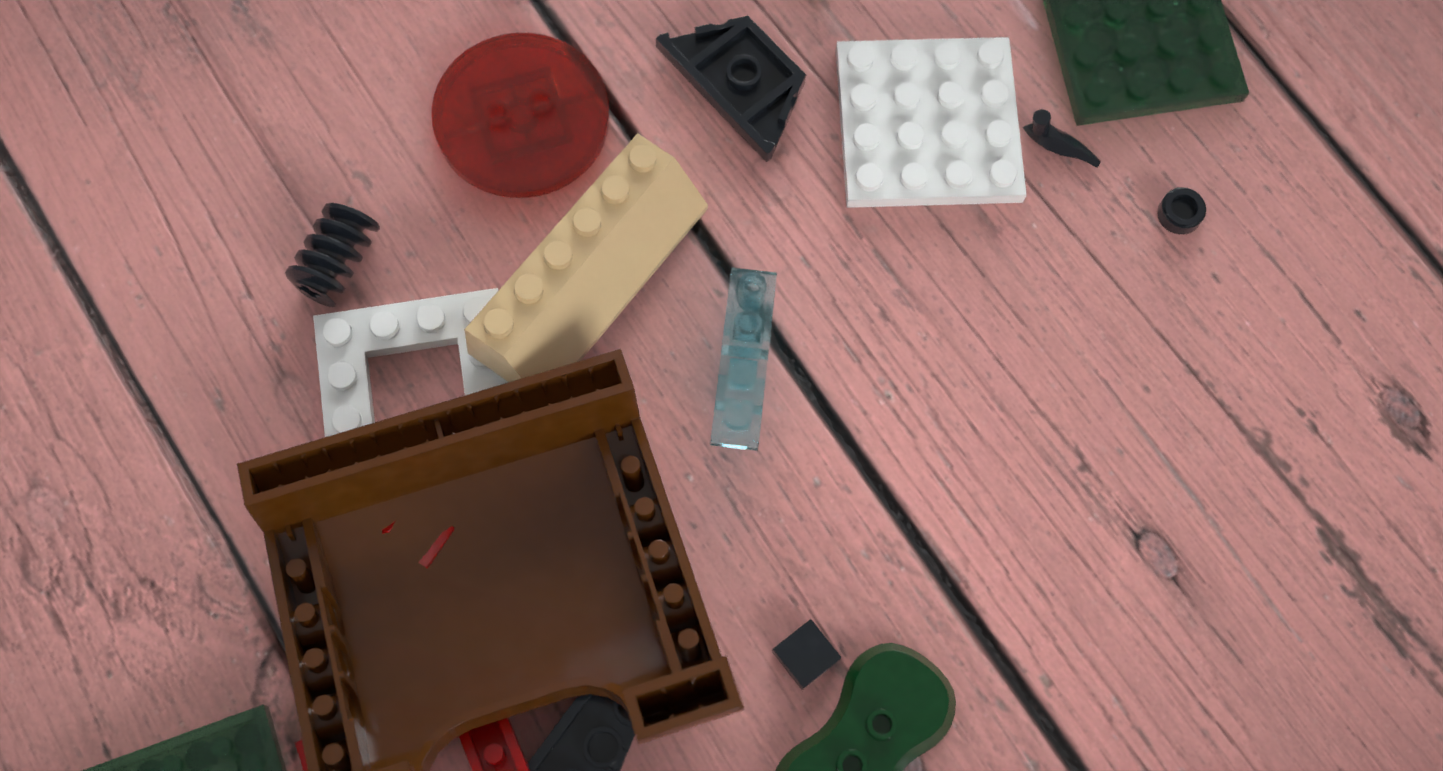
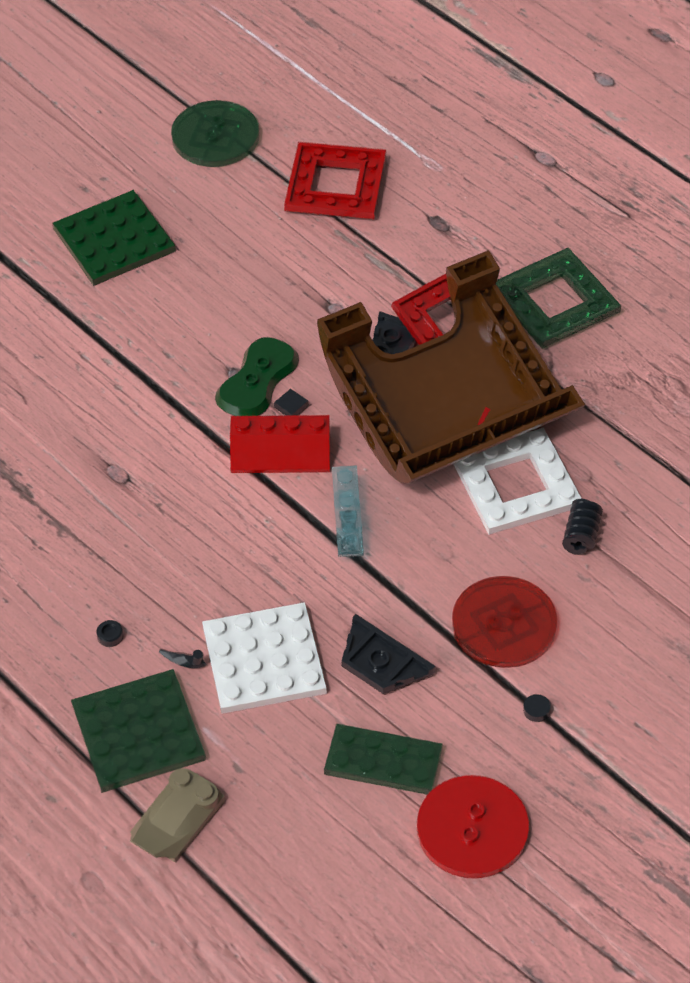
camera: 175 degrees right, 20 degrees down
tan slope [464,133,708,382] -> none
none -> red slope [230,415,330,473]

